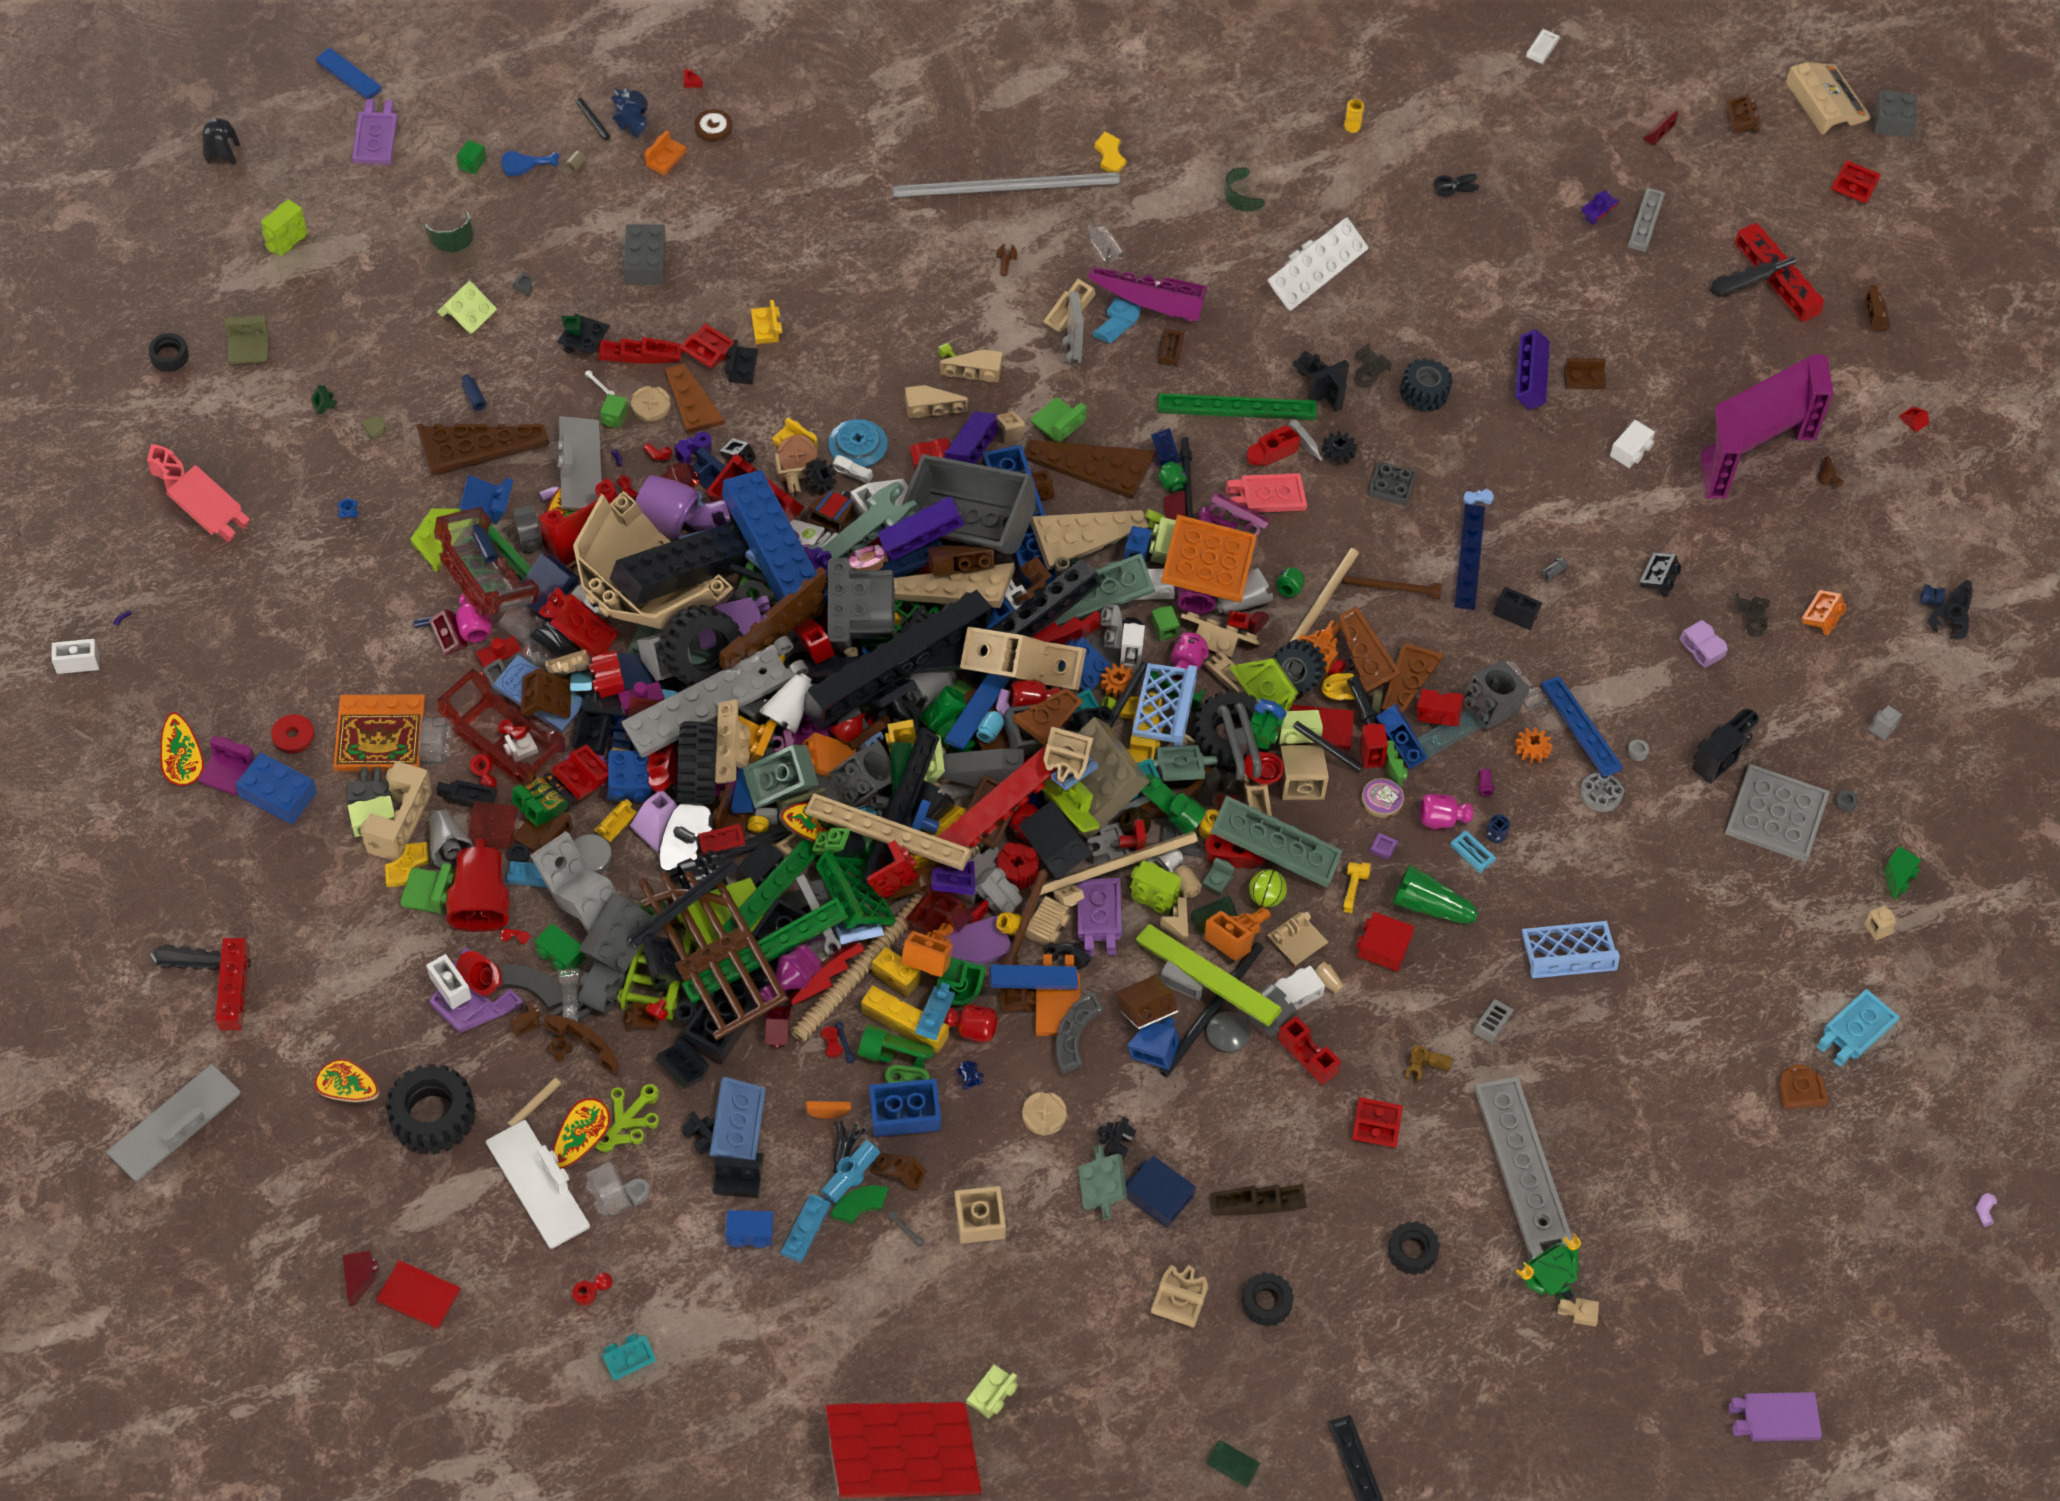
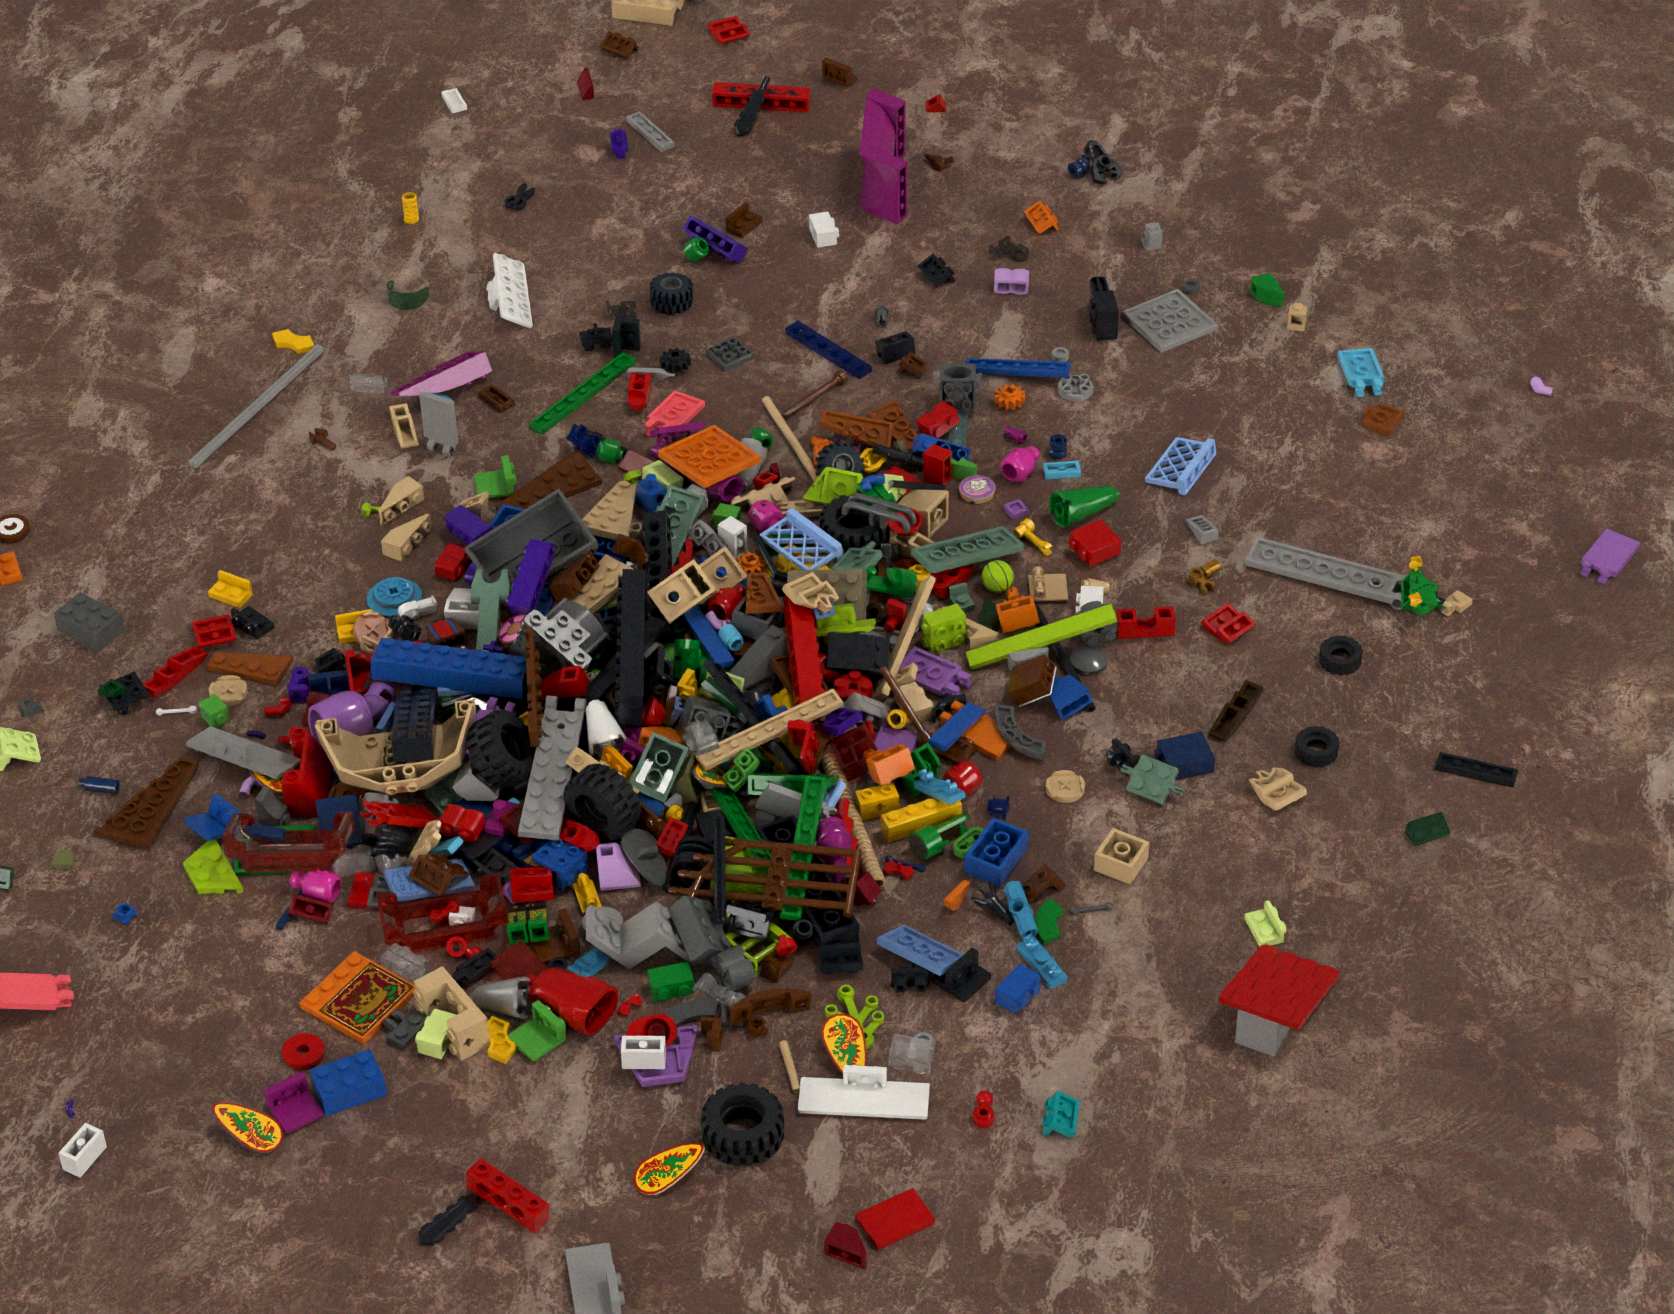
camera: 50 degrees left, 15 degrees down
light blue piece [1463,489,1493,507] -> none
none -> green head [683,237,708,262]
none -> clear brick [683,720,720,756]
none -> reddish brown bracket [898,352,928,377]

